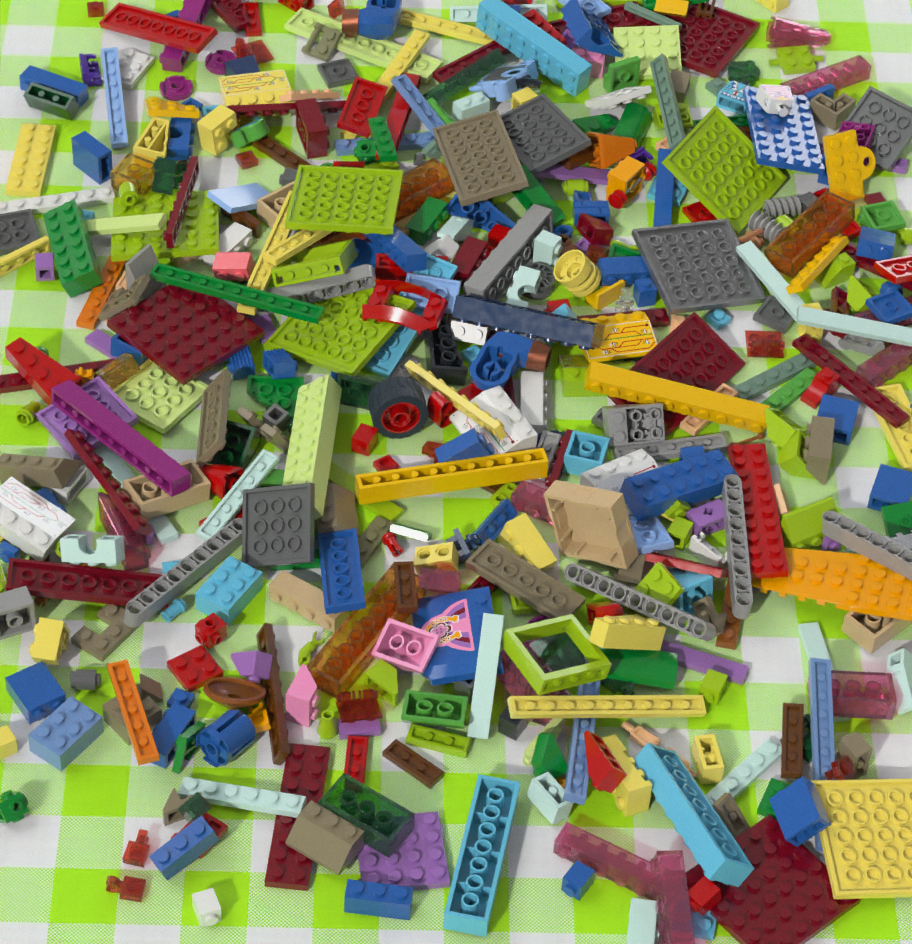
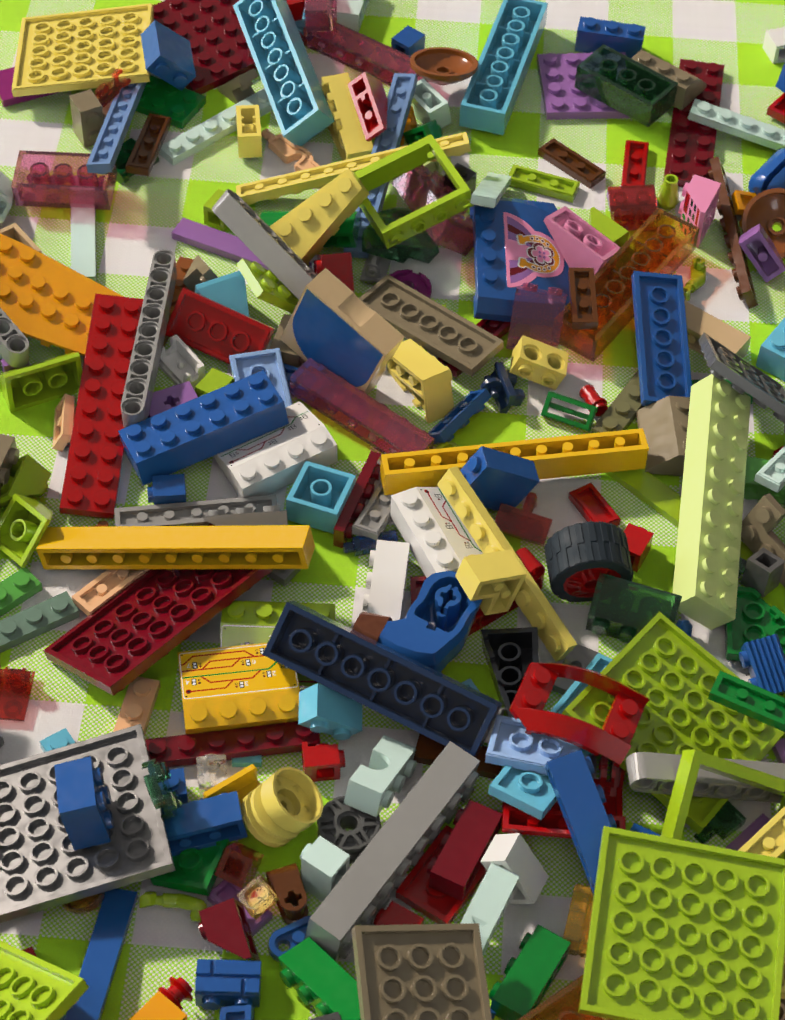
camera: 175 degrees left, 5 degrees up
bright green slope [401,690,468,729] -> none
none -> blue brick [54,756,114,850]
none -> clear green plate [142,758,182,821]
none -> clear yellow tile [237,874,279,920]
none -> dark orange dish [410,47,478,85]
none -> light yellow brick [455,549,527,616]

